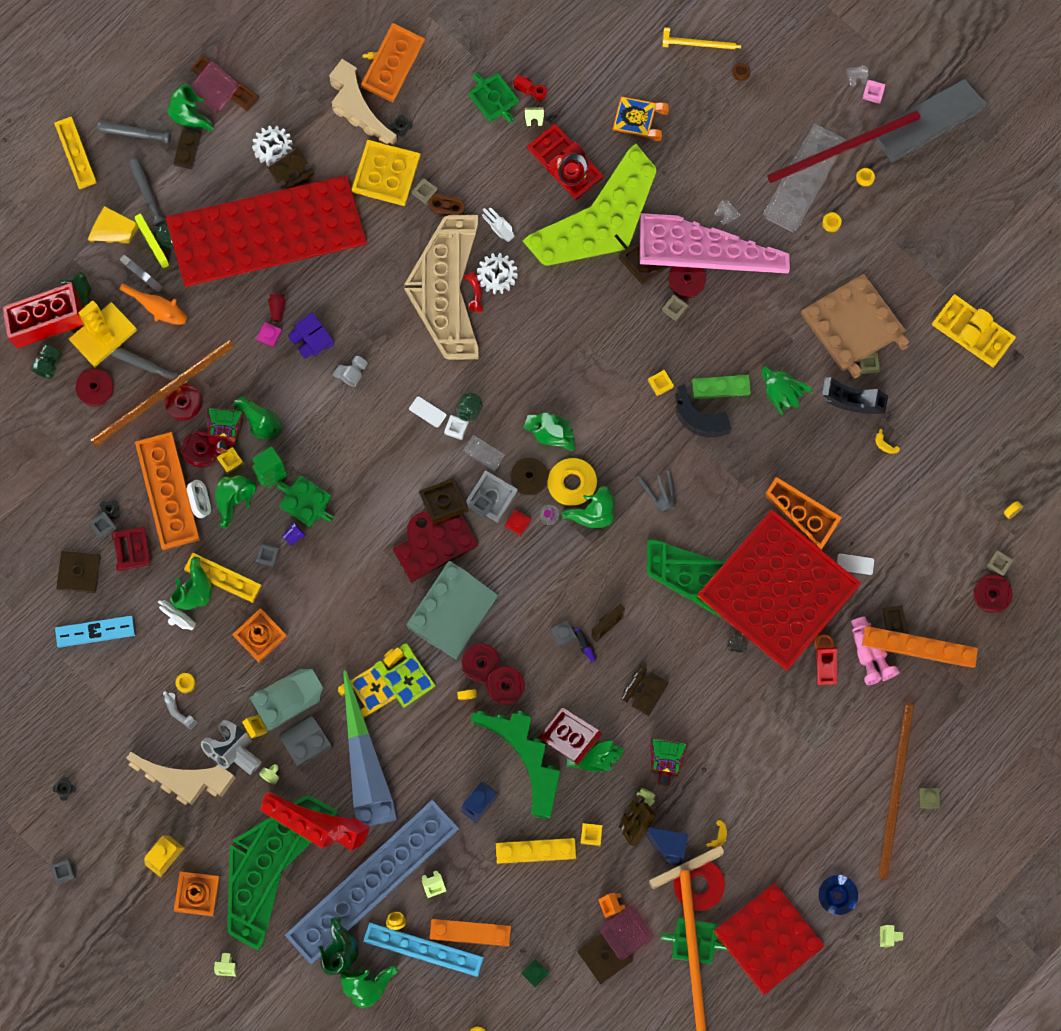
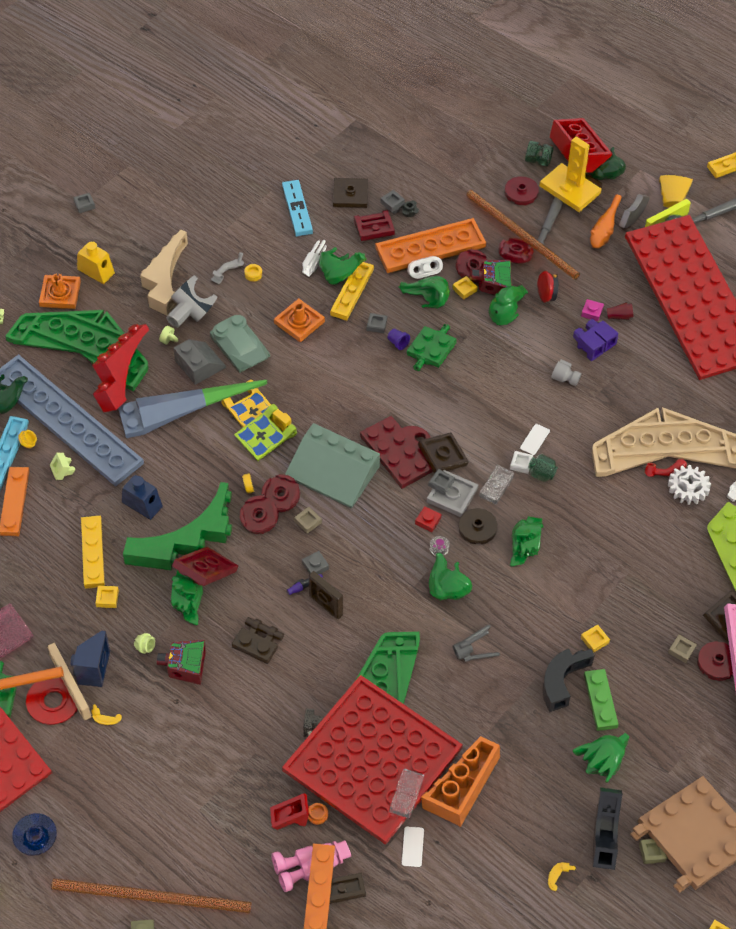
camera: 85 degrees right, 20 degrees down
pearl dark grey plate [53,777,76,801] -> none
yellow plate [242,715,268,739] -> none
green brick [252,446,287,489] -> none
yellow piece [547,458,597,506] -> none
orange tile [598,892,625,918] -> none
dark brown plate [619,795,656,847] -> none
none -> dark tan plate [294,507,322,534]
none -> clear slope [389,769,424,819]
none -> red piece [537,271,559,303]

